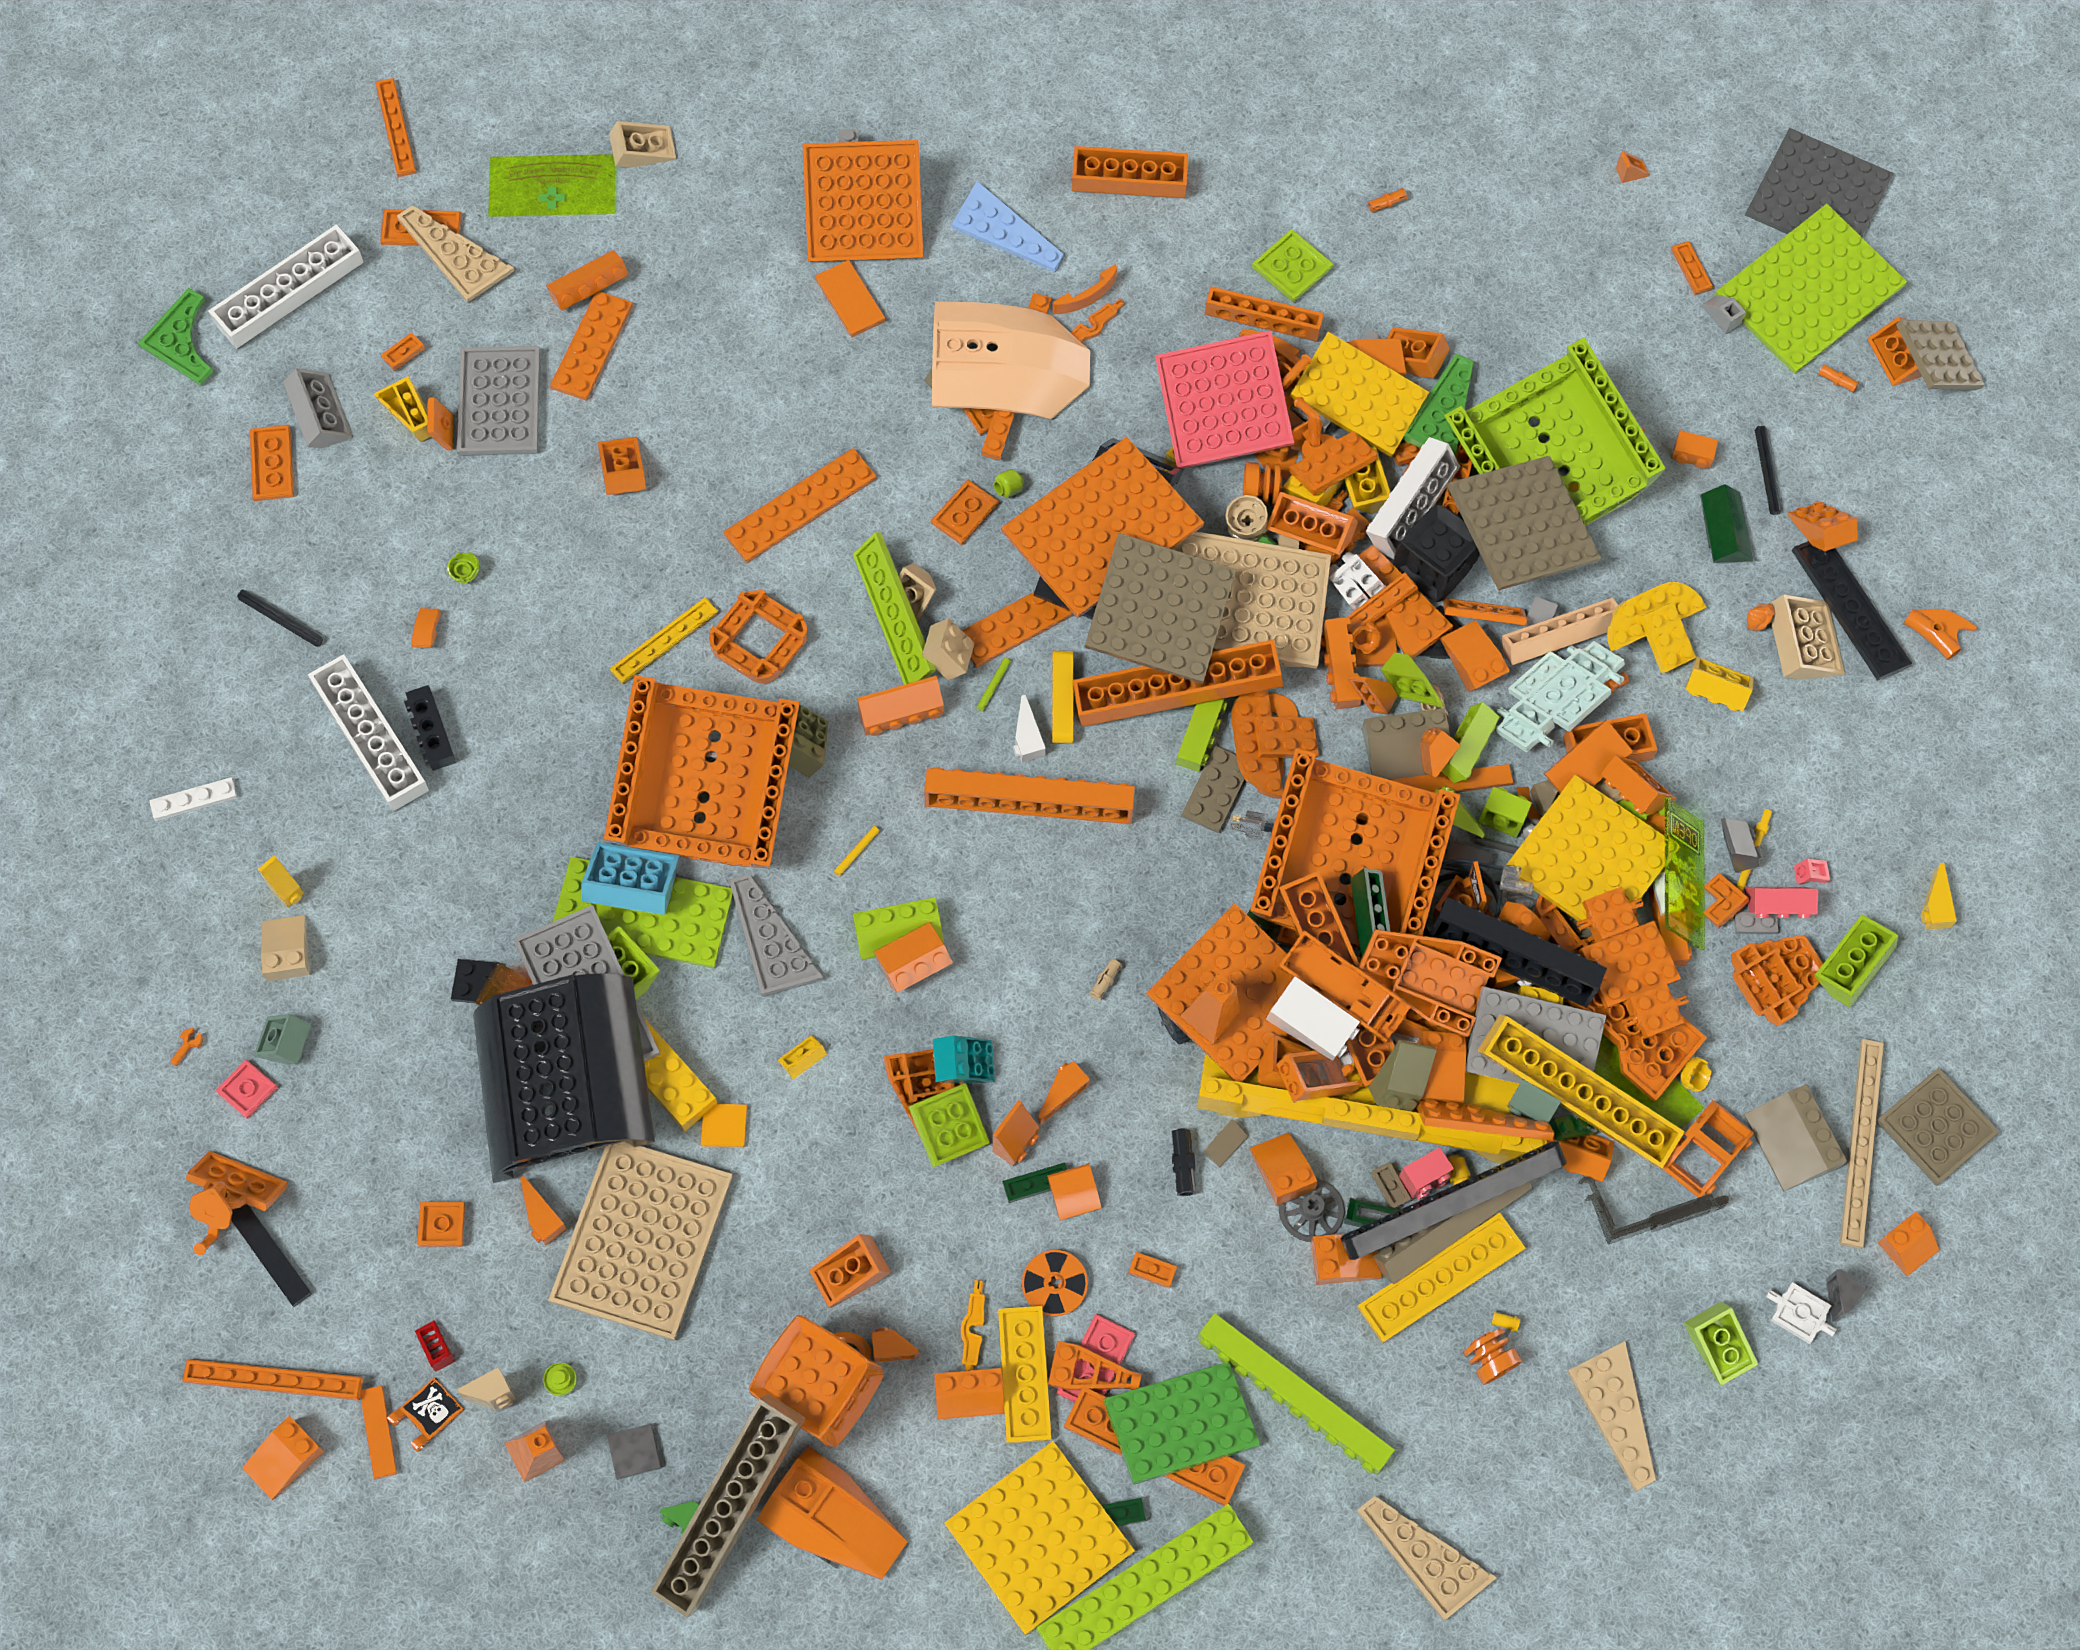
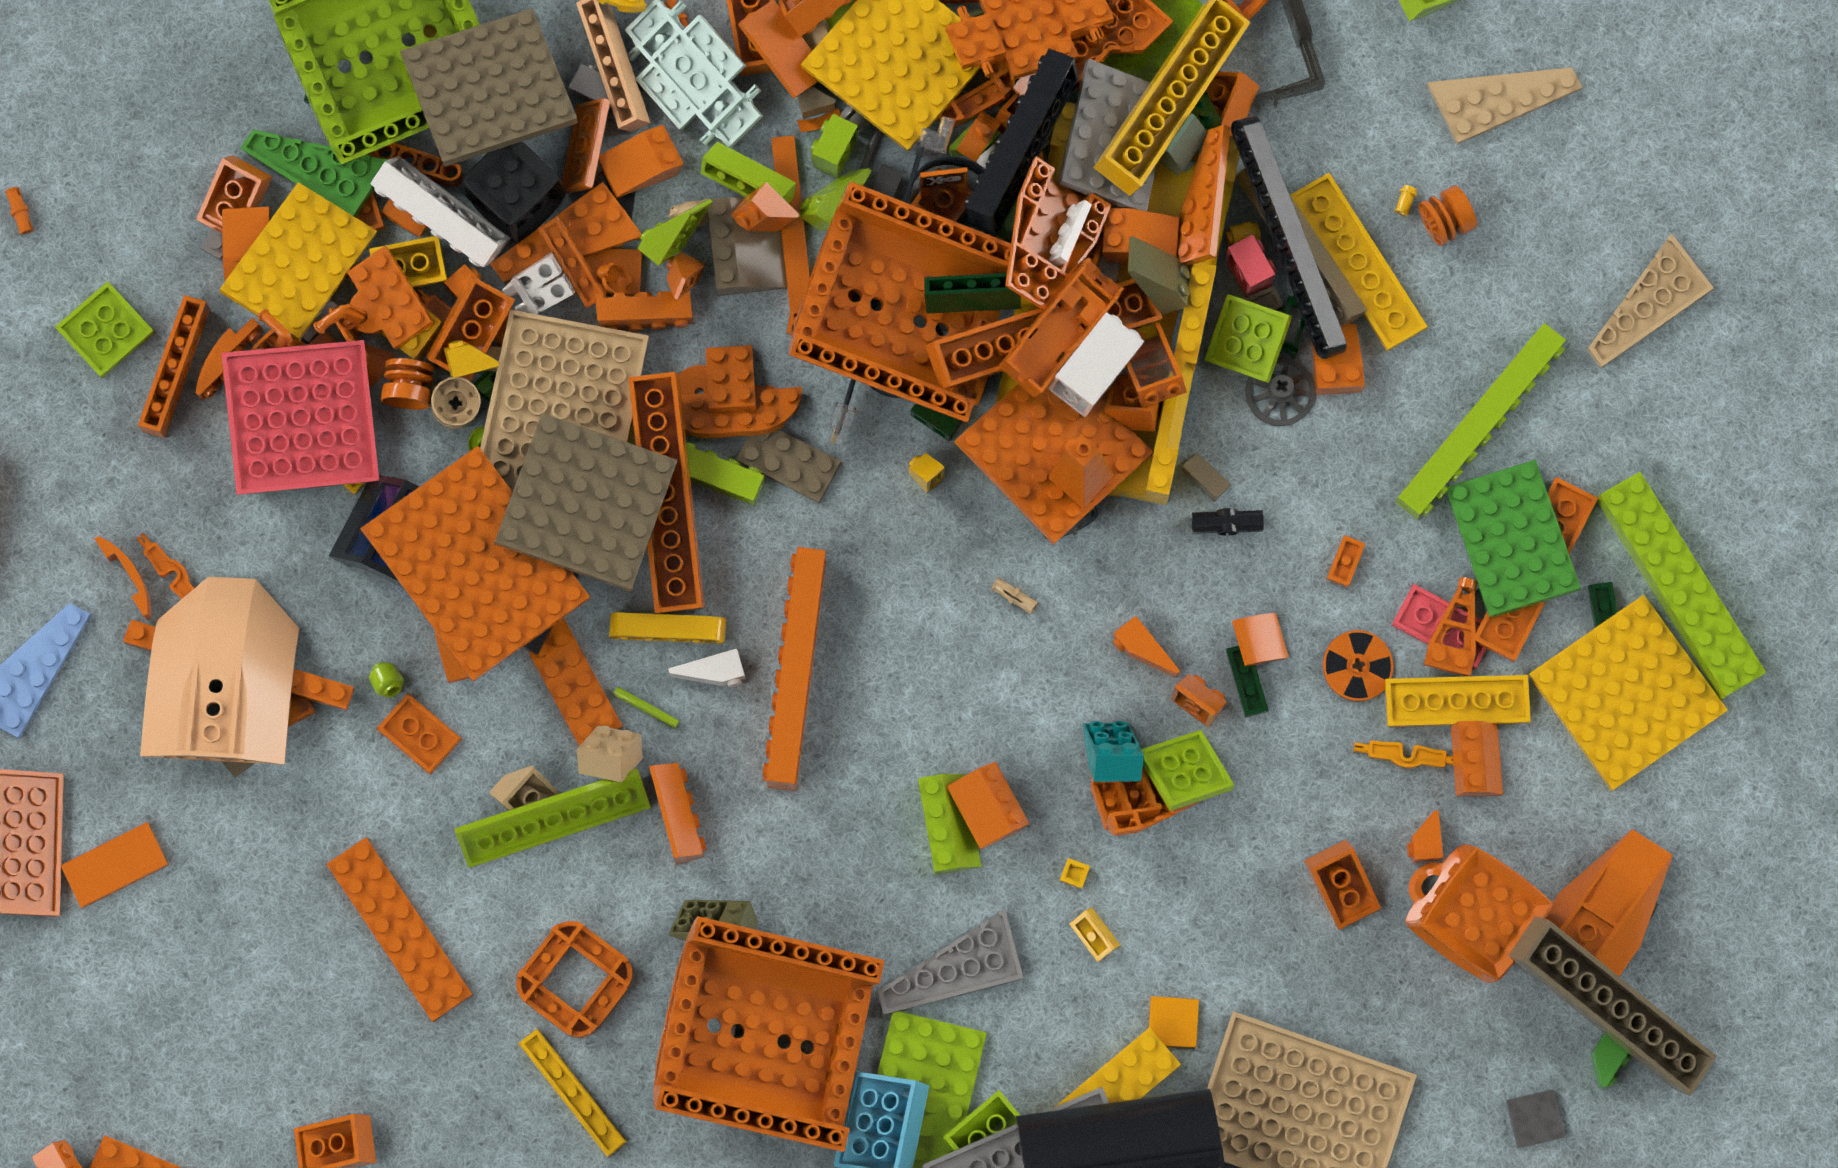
camera: 85 degrees left, 10 degrees up
yellow bar [833,826,880,877] -> none
orange slope [1249,1132,1317,1206] -> none
none -> yellow slope [444,340,499,378]
none -> yellow slope [908,453,945,493]
none -> white plate [1048,200,1092,267]
none -> yellow plate [1059,858,1090,889]
none -> lime plate [1204,294,1293,383]

